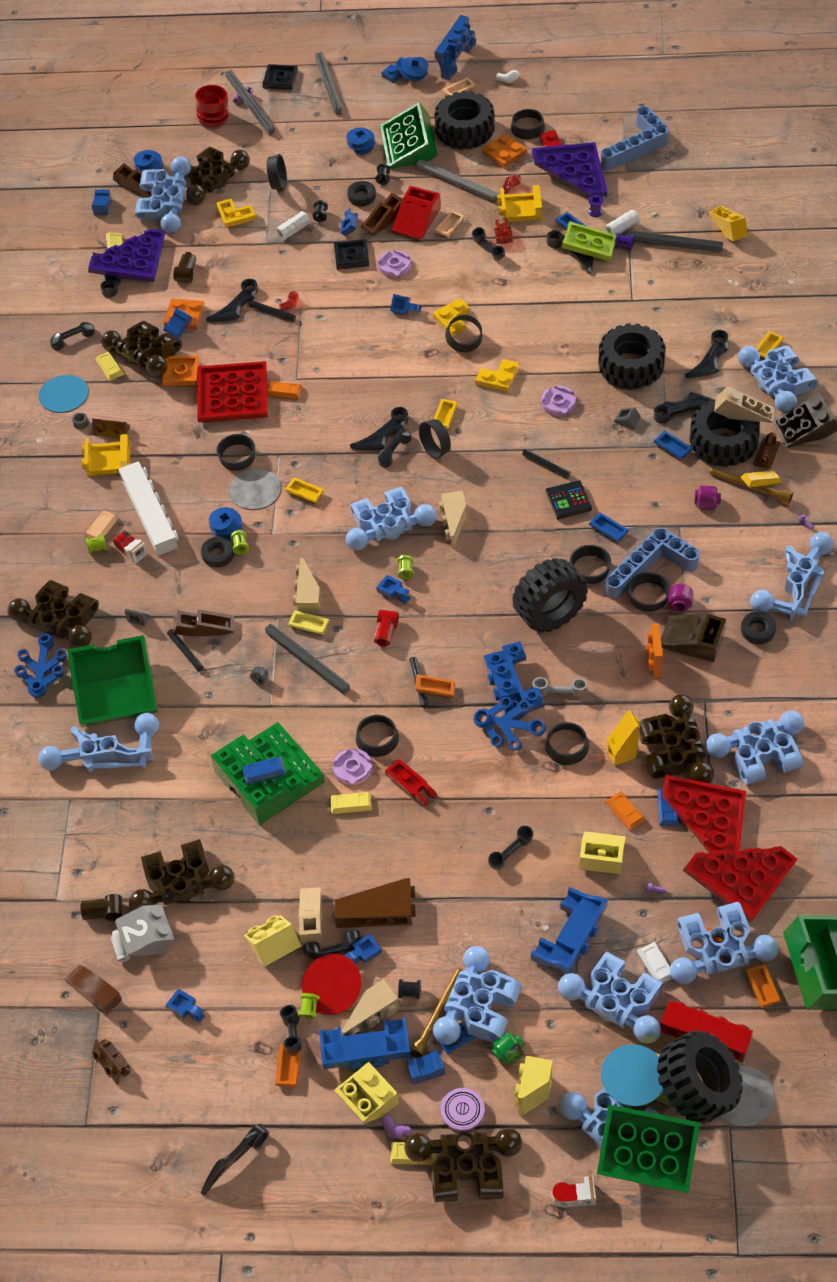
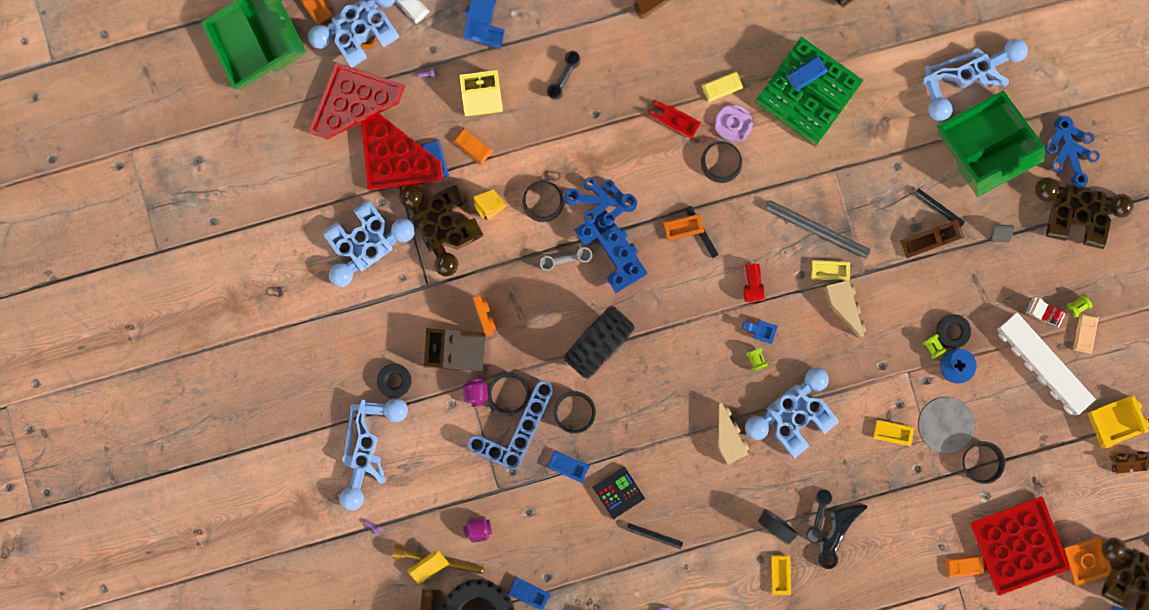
camera: 160 degrees right, 30 degrees up
dark grey axle [250,666,269,685] -> none

